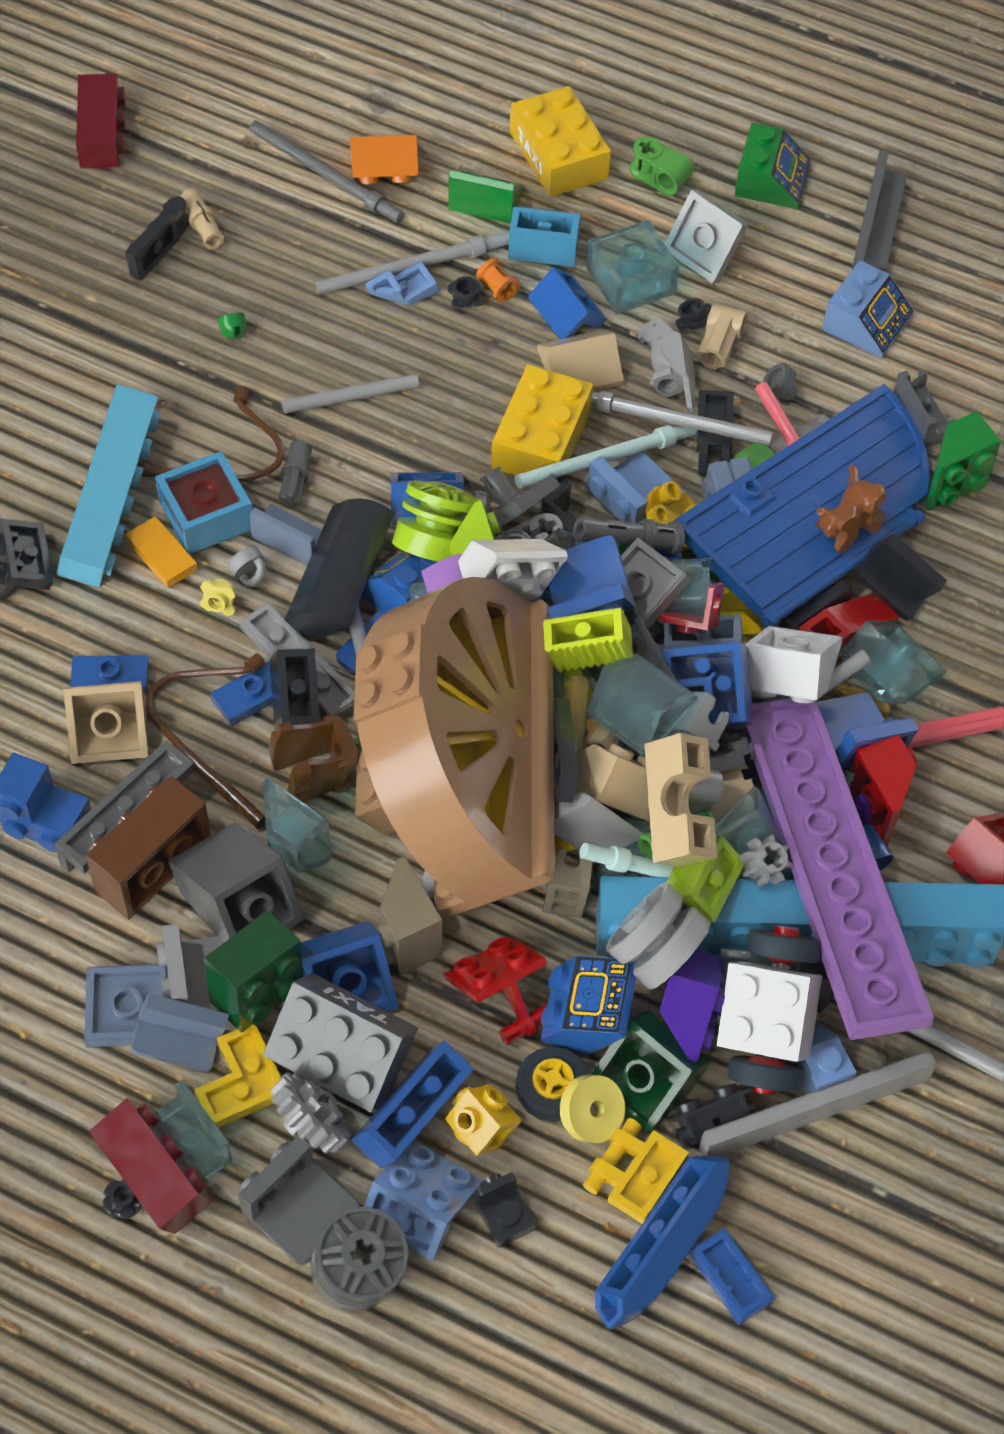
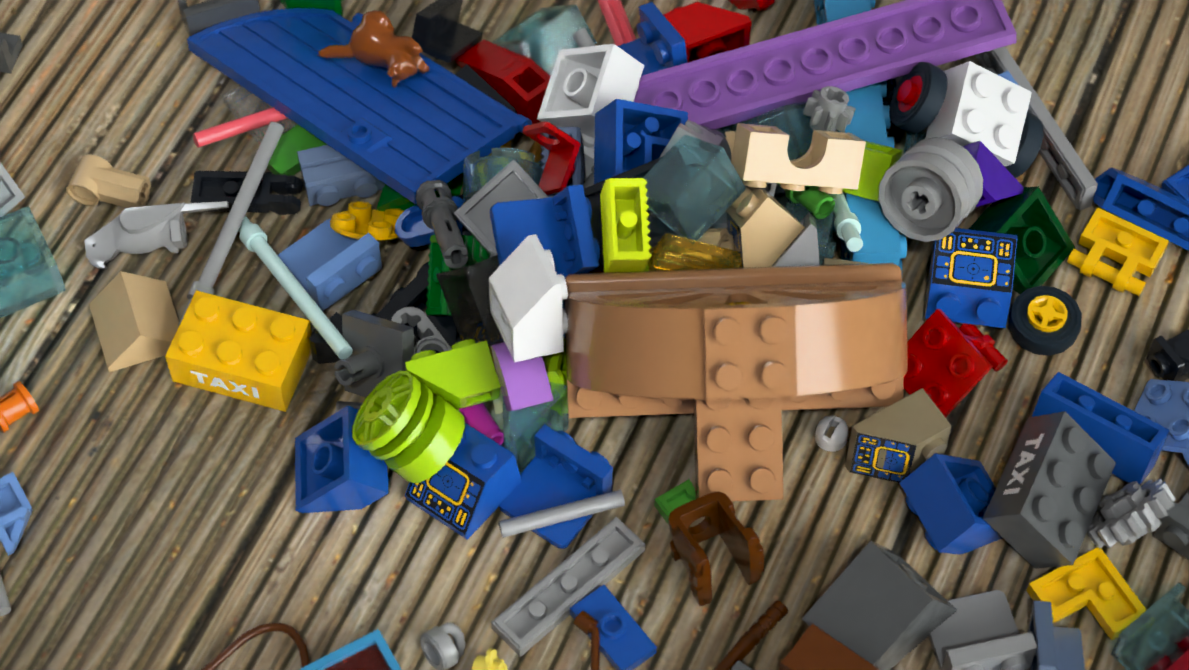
camera: 90 degrees left, 0 degrees up
dark green brick [204,911,303,1033] -> none
sand blue panel [249,504,322,565] -> none
clear light blue slope [263,778,332,873] -> none
black brick [269,648,320,730] -> none
dark grey axle [279,440,312,507] -> none
light grey bar [281,373,419,414] -> none
black brick [284,498,395,641] -> none
yellow brick [445,1084,522,1156] -> none
black plate [448,276,485,309] -> none
blue panel [528,267,607,339] -> none
black tile [553,697,580,803] -> none
light yellow piece [560,1075,625,1143] -> none
black hinge [666,1082,757,1146] -> none
black plate [675,298,712,329] -> none
dark grey tile [763,363,797,401] -> none
medium blue slope [822,260,914,359] -> none

